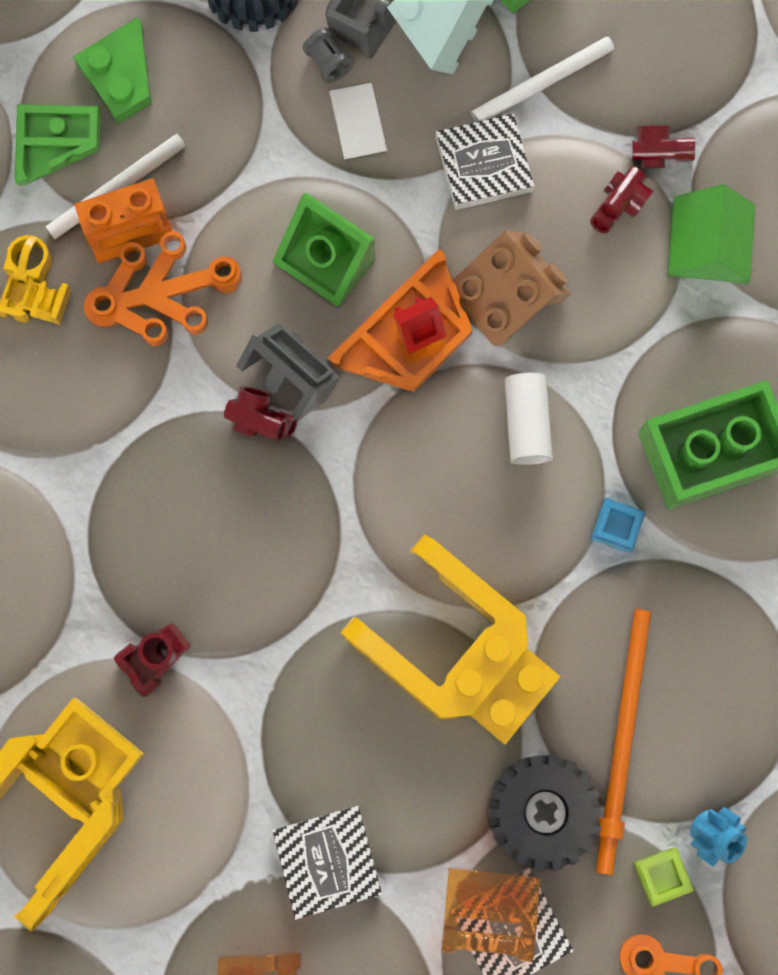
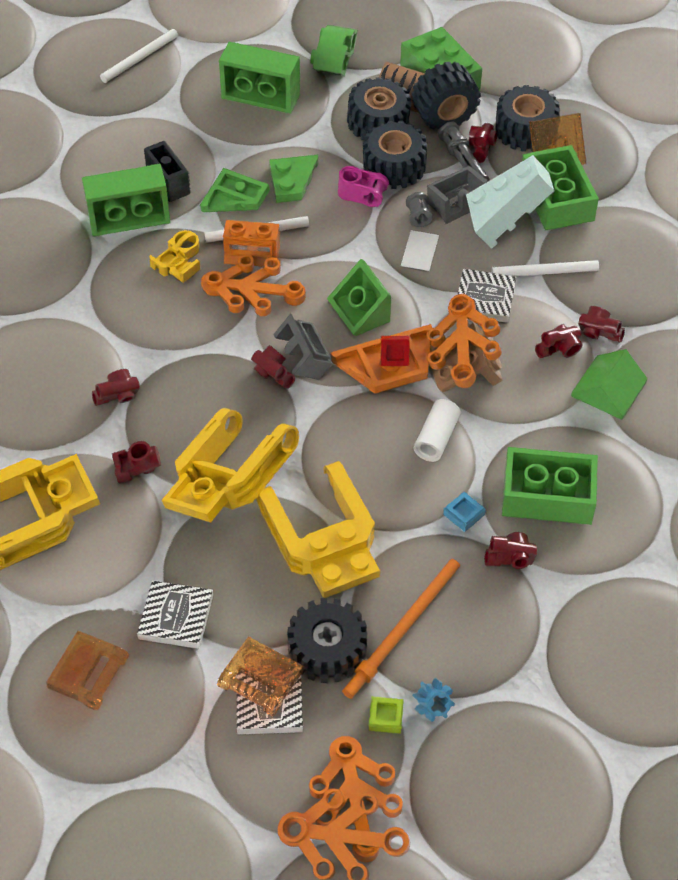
camera: 25 degrees right, 25 degrees down
none -> dark red plate [92,369,140,406]
none -> yellow plate [162,408,299,523]
none -> dark pink piece [338,166,389,207]
none -> orange plant [427,294,502,388]
none -> dark red plate [484,532,537,569]

